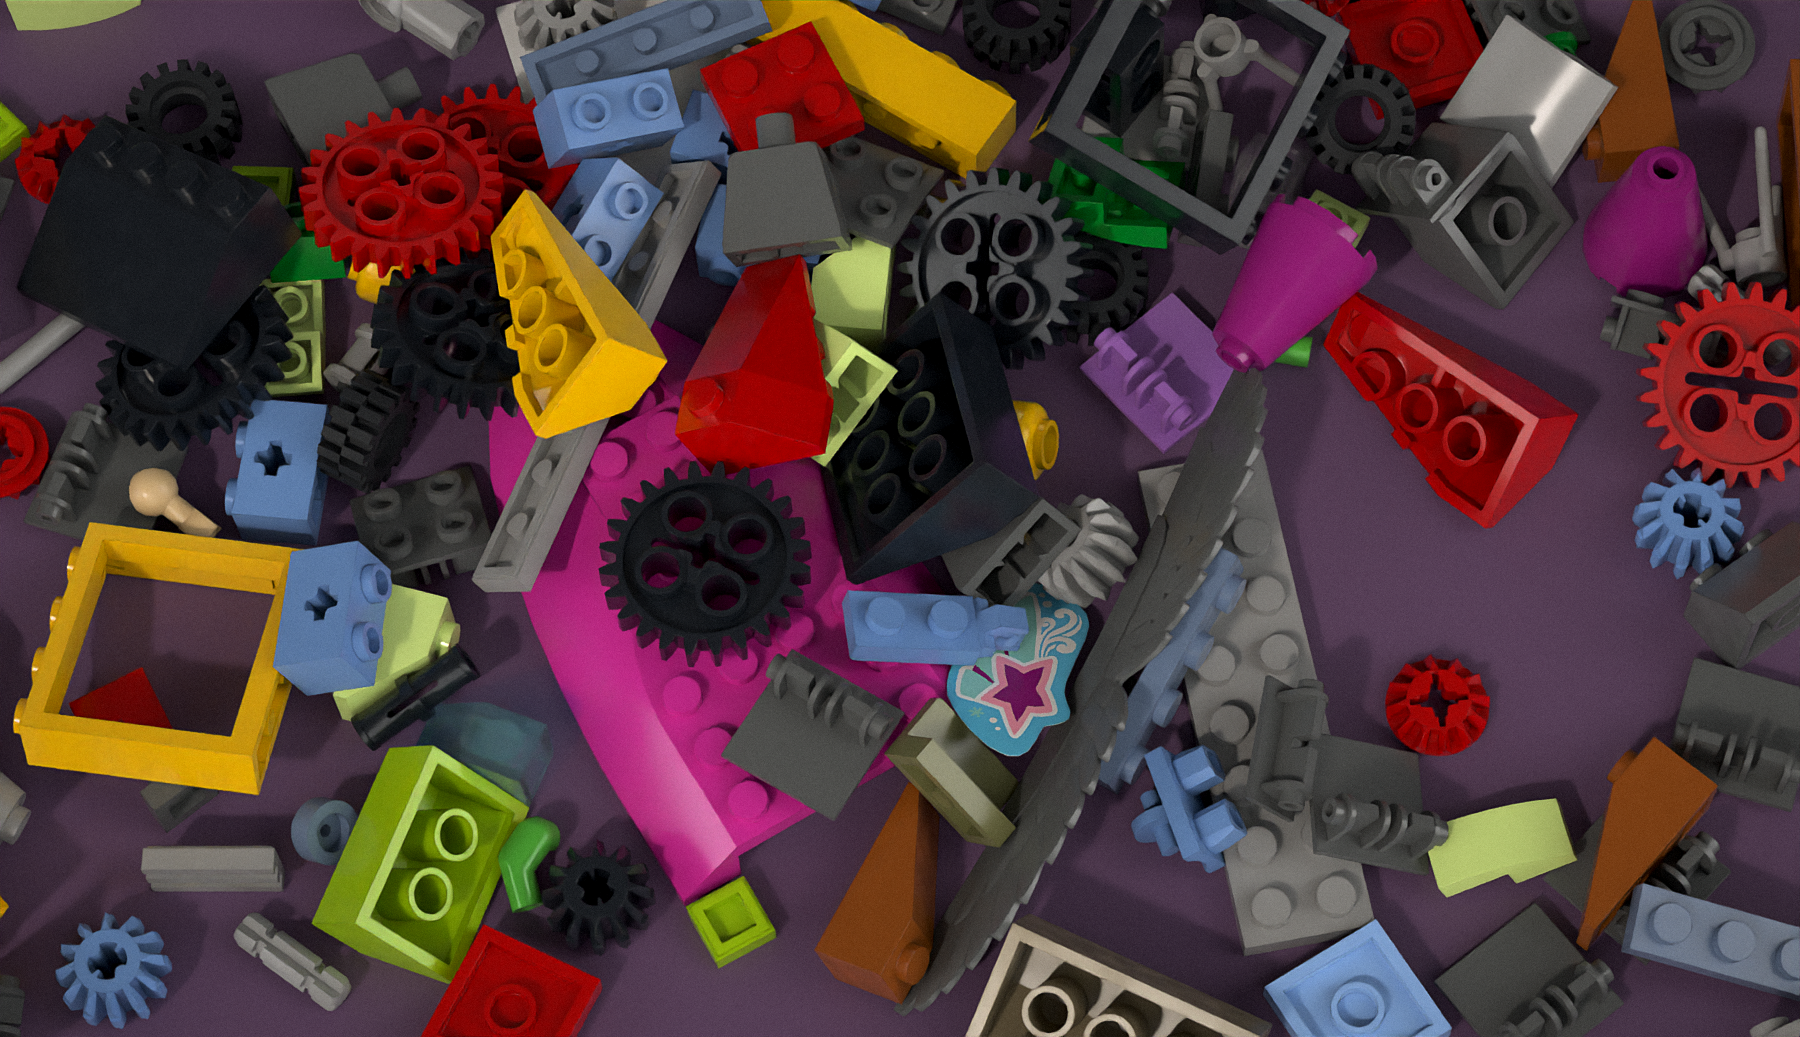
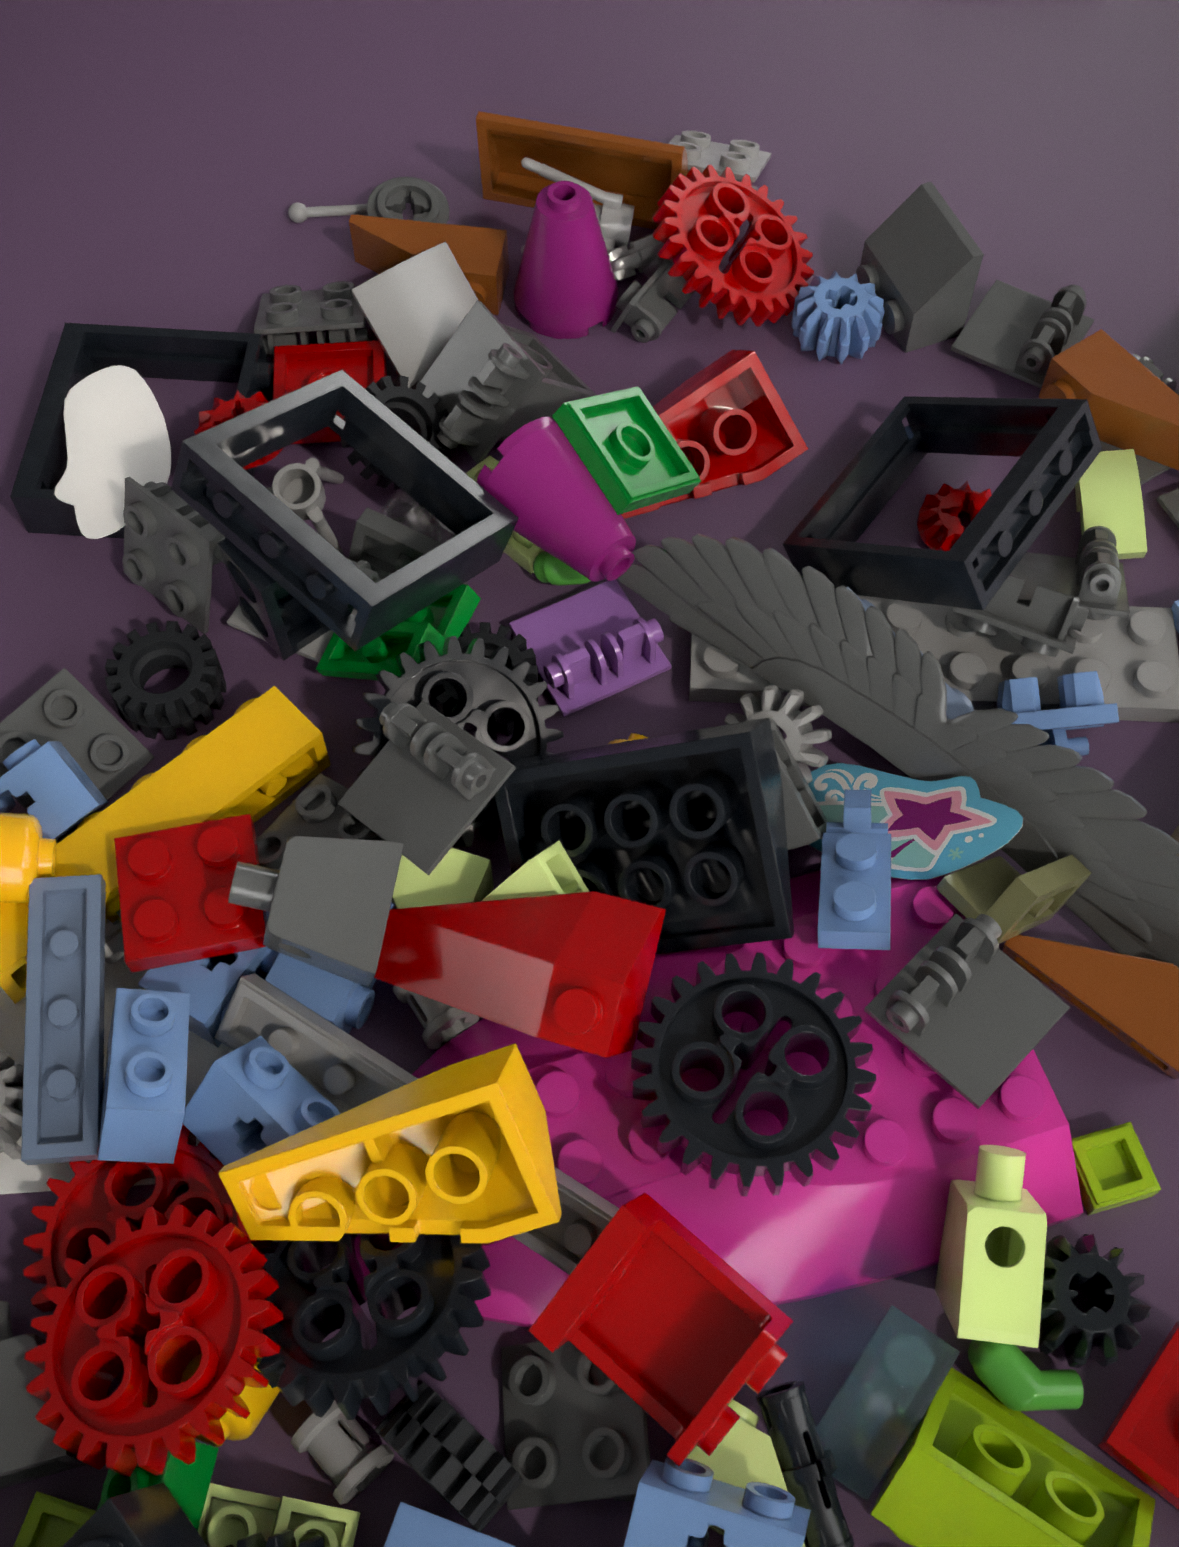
camera: 80 degrees left, 5 degrees down
none -> dark grey hinge [338,700,516,875]
none -> red panel [528,1192,793,1467]
none -> green tile [552,386,701,515]
none -> black window [783,396,1102,610]
none -> yellowish green torso [935,1145,1047,1348]

